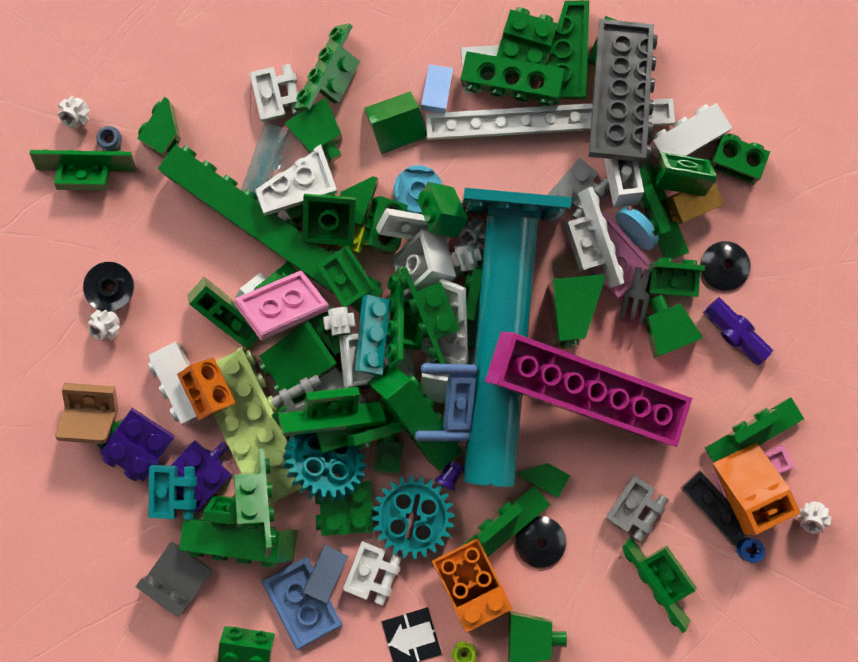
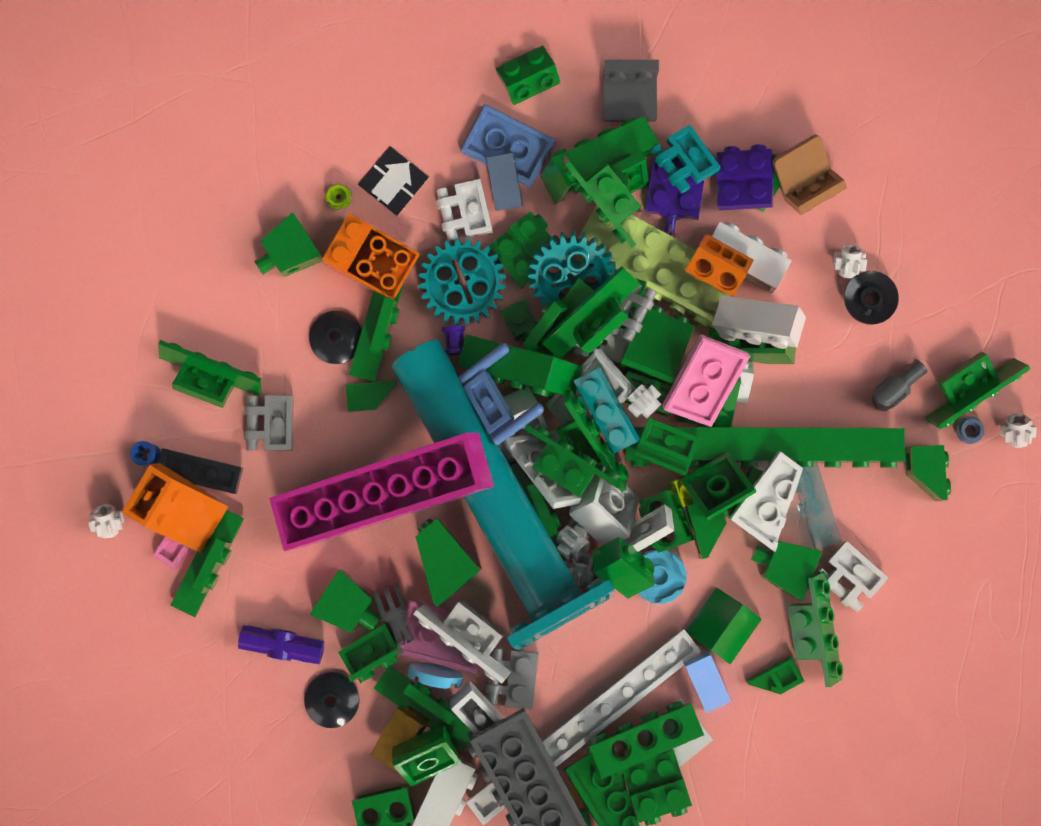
camera: 155 degrees right, 0 degrees up
none -> white brick [712,295,806,349]
none -> green tile [745,656,805,695]
none -> dark grey arm [872,359,928,411]

